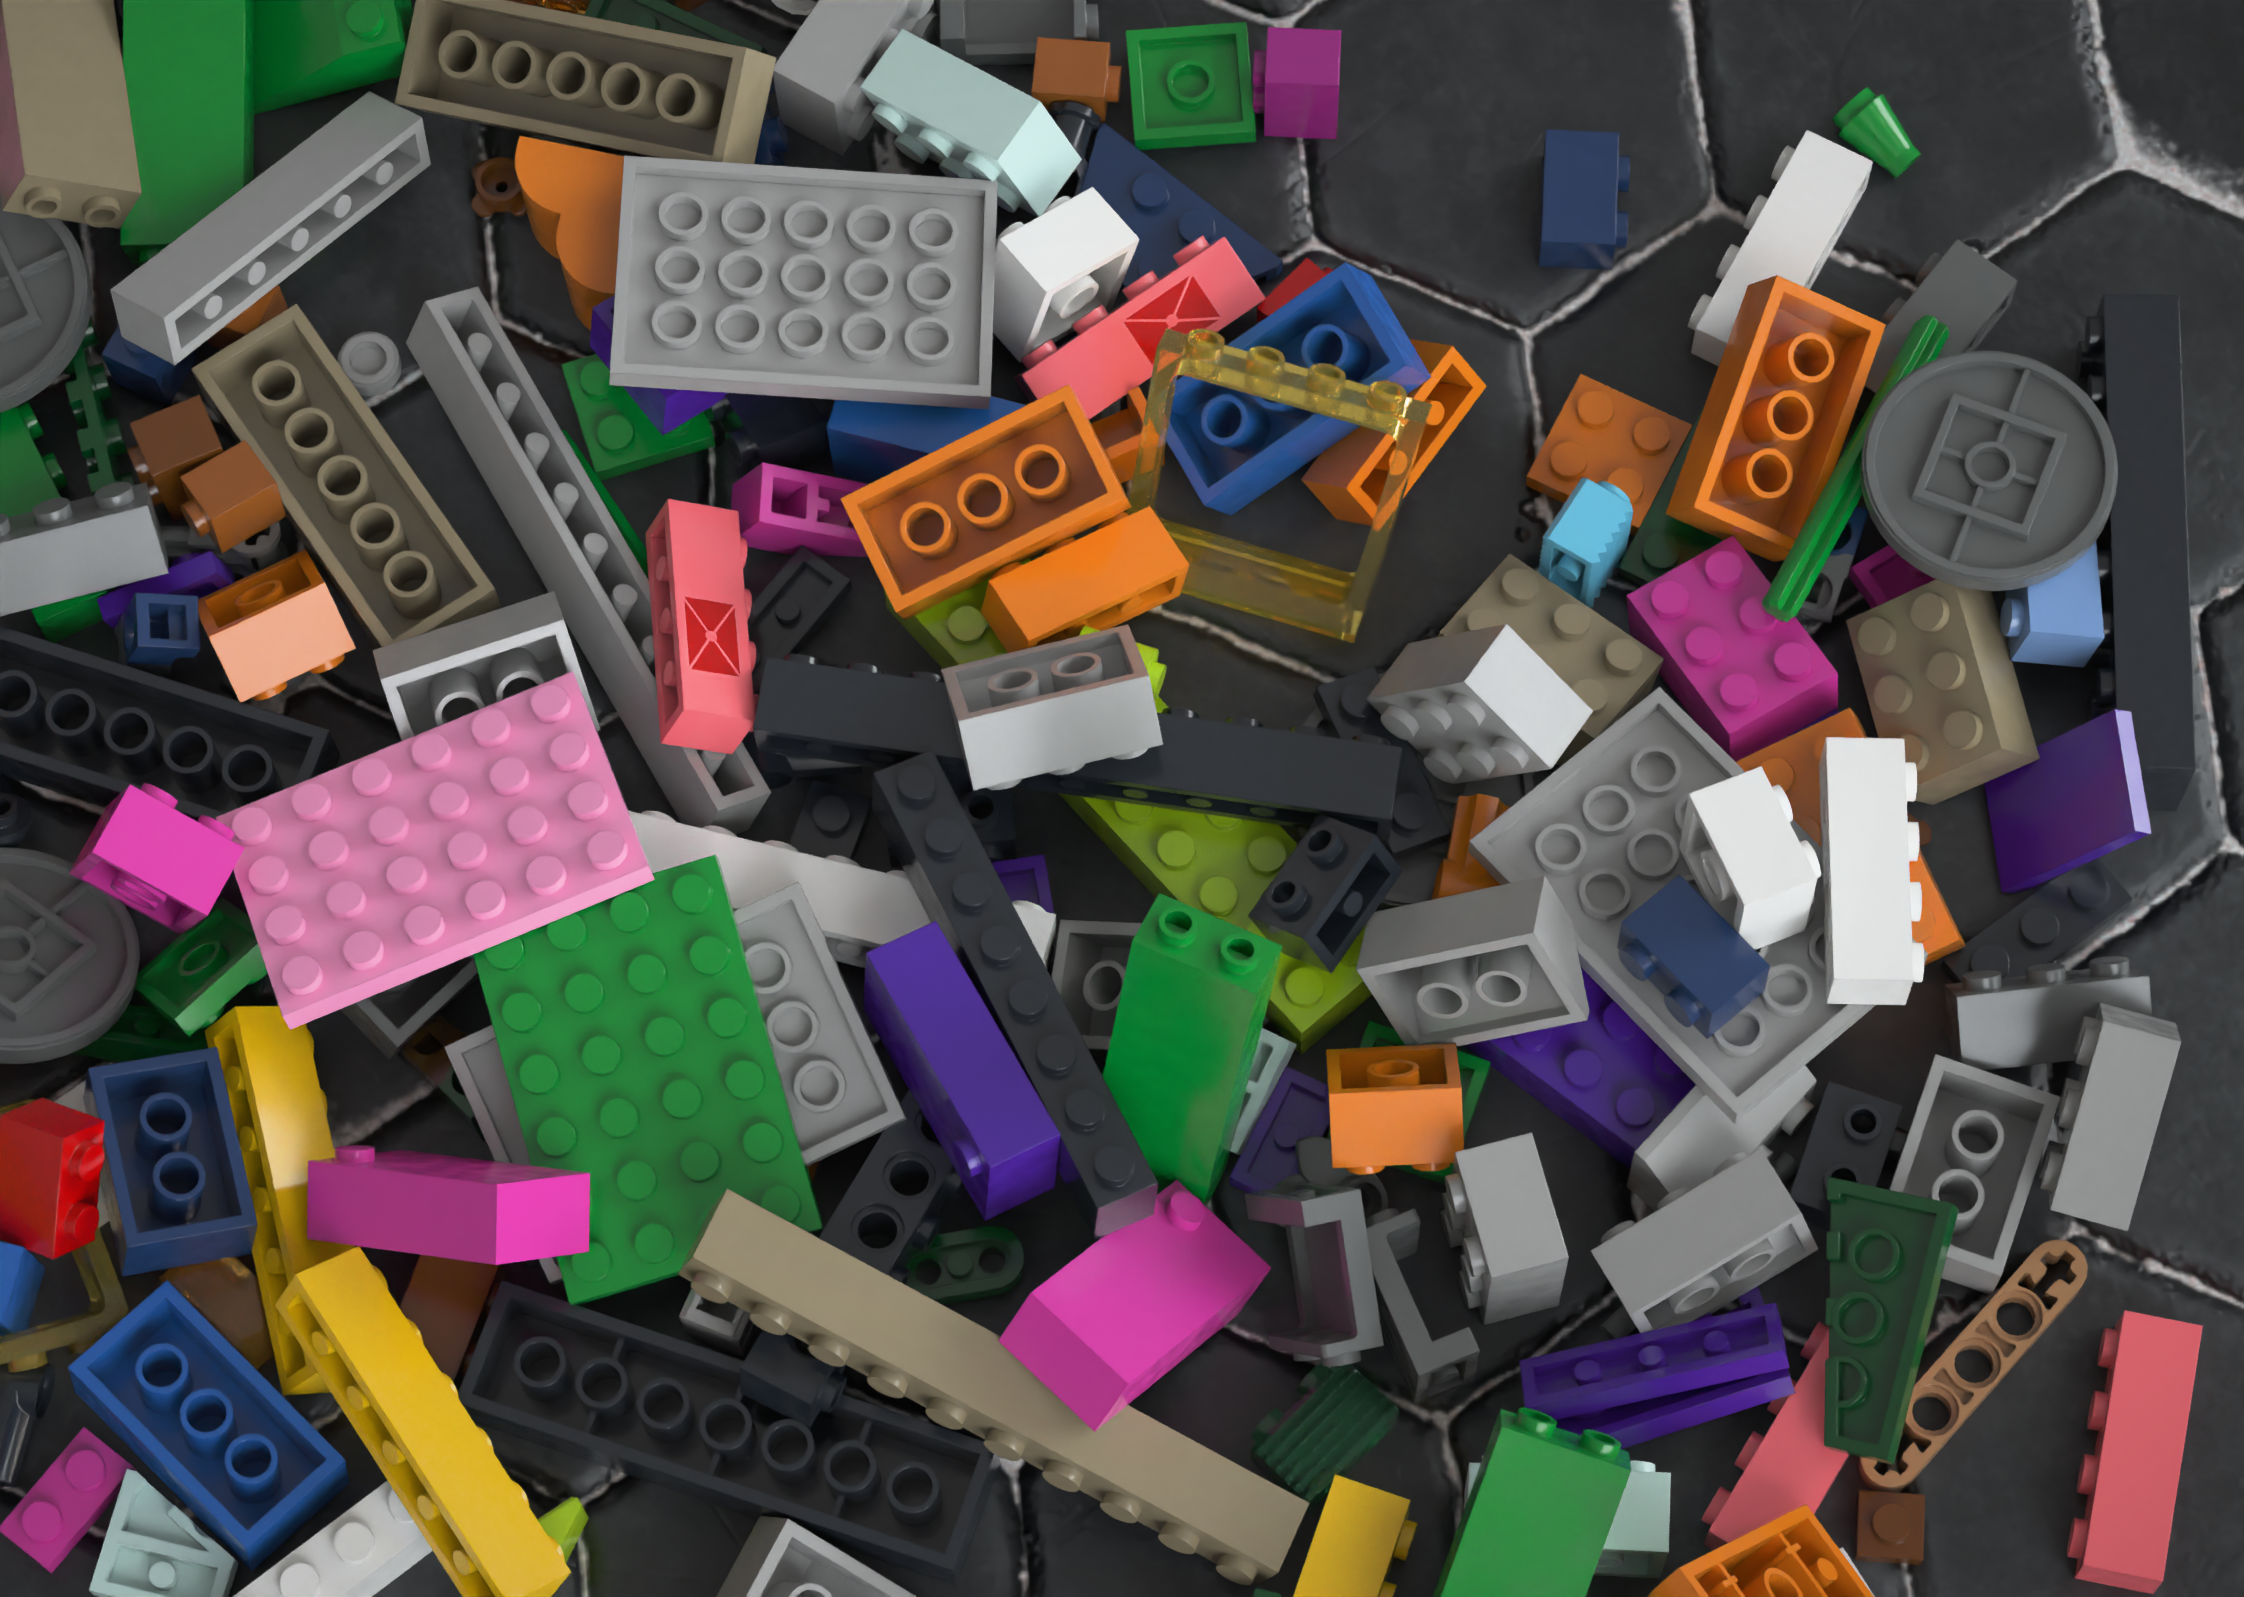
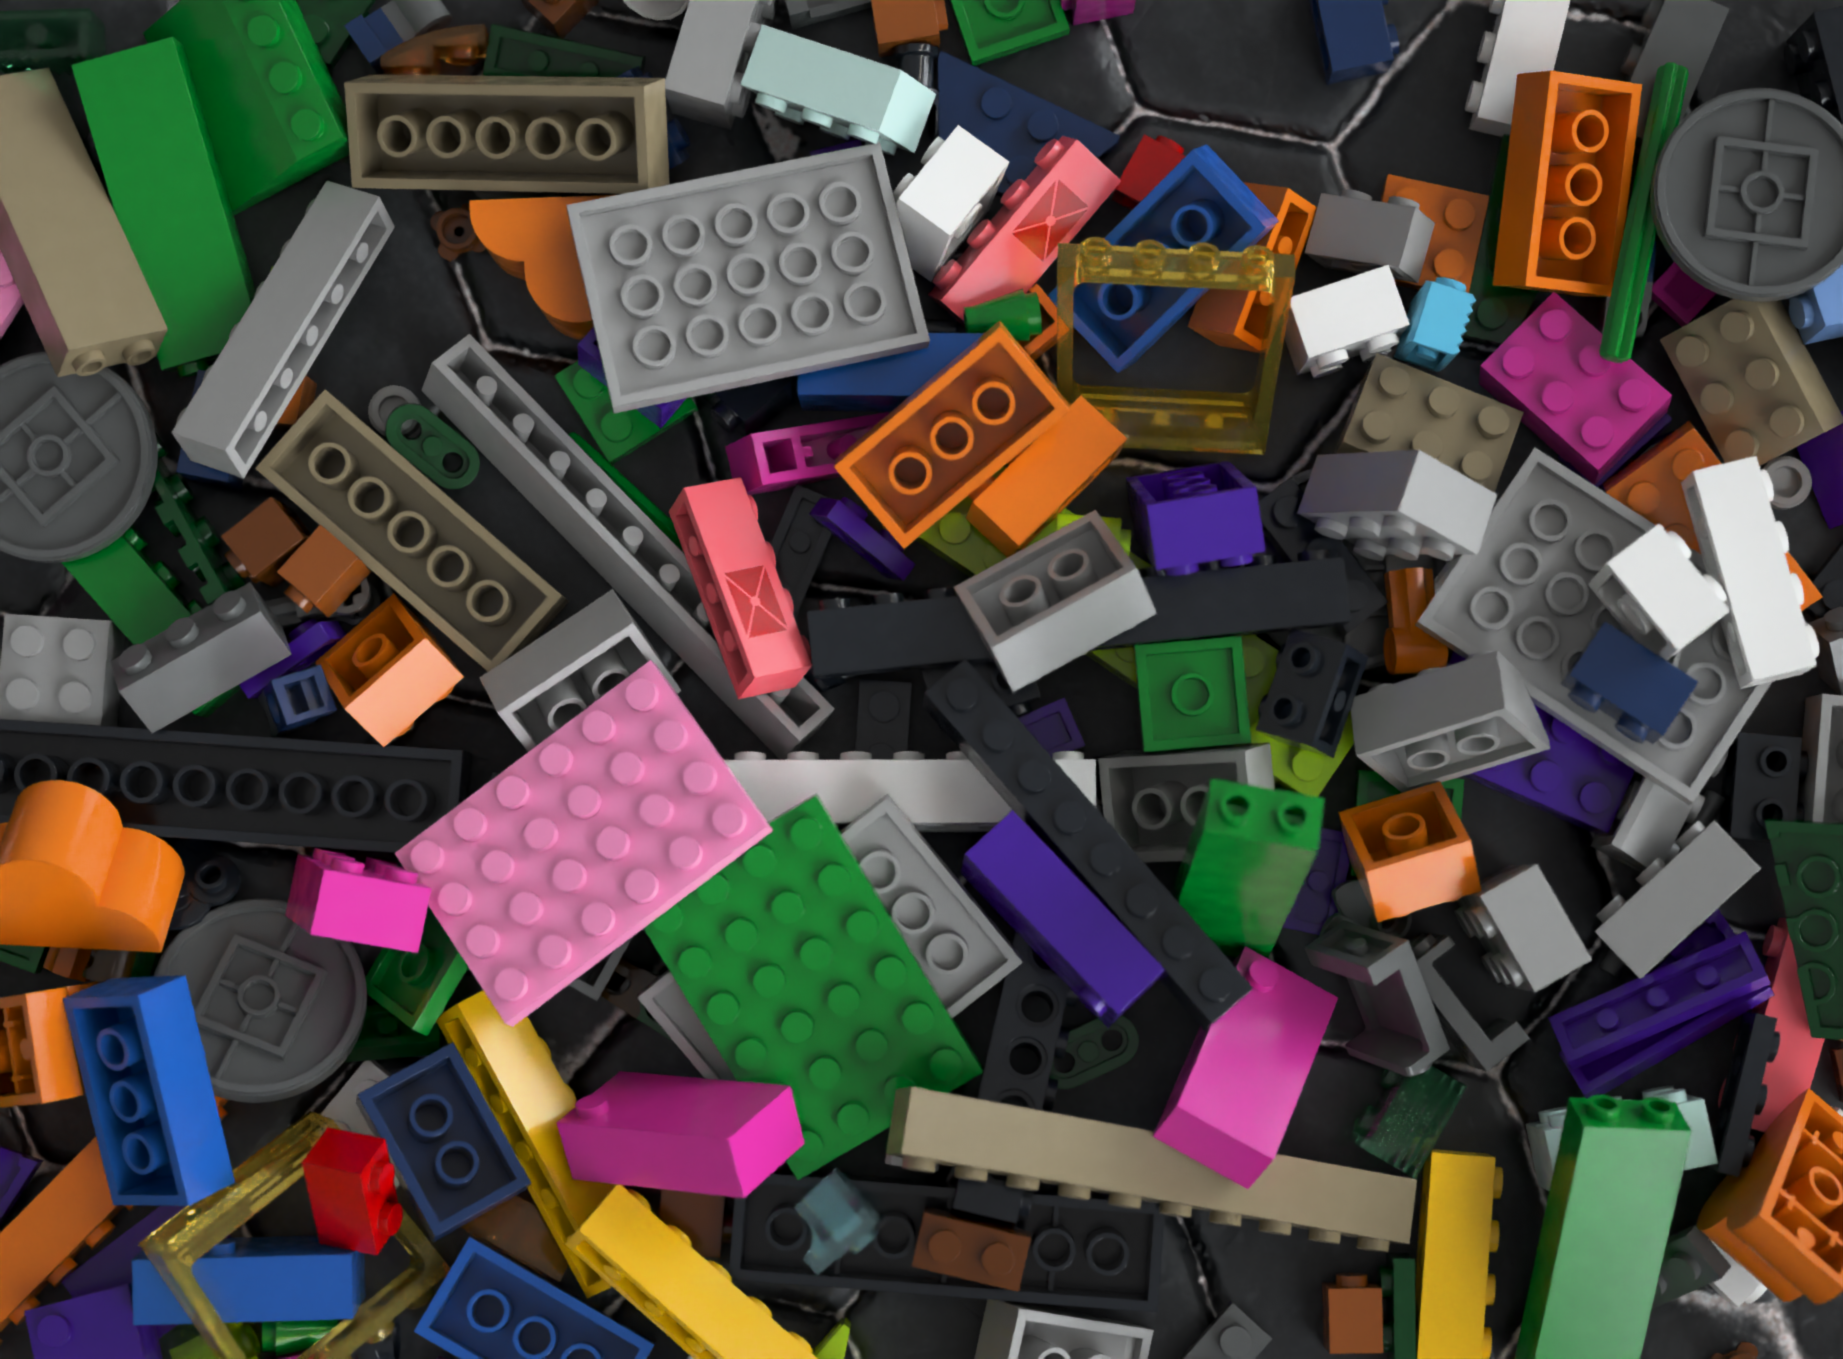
camera: 10 degrees left, 15 degrees up
none -> dark green plate [385,403,480,489]
none -> clear light blue brick [795,1167,880,1275]
none -> dark purple plate [809,497,916,581]
none -> reddish brown brick [912,1206,1031,1292]
none -> green cone [963,289,1042,341]
none -> dark purple brick [1126,460,1266,576]
none -> green plate [1133,636,1251,753]
none -> white brick [1278,265,1410,378]
none -> light grey brick [1305,189,1435,283]
none -> black plate [1705,1013,1780,1177]
none -> light grey tile [1760,456,1812,510]

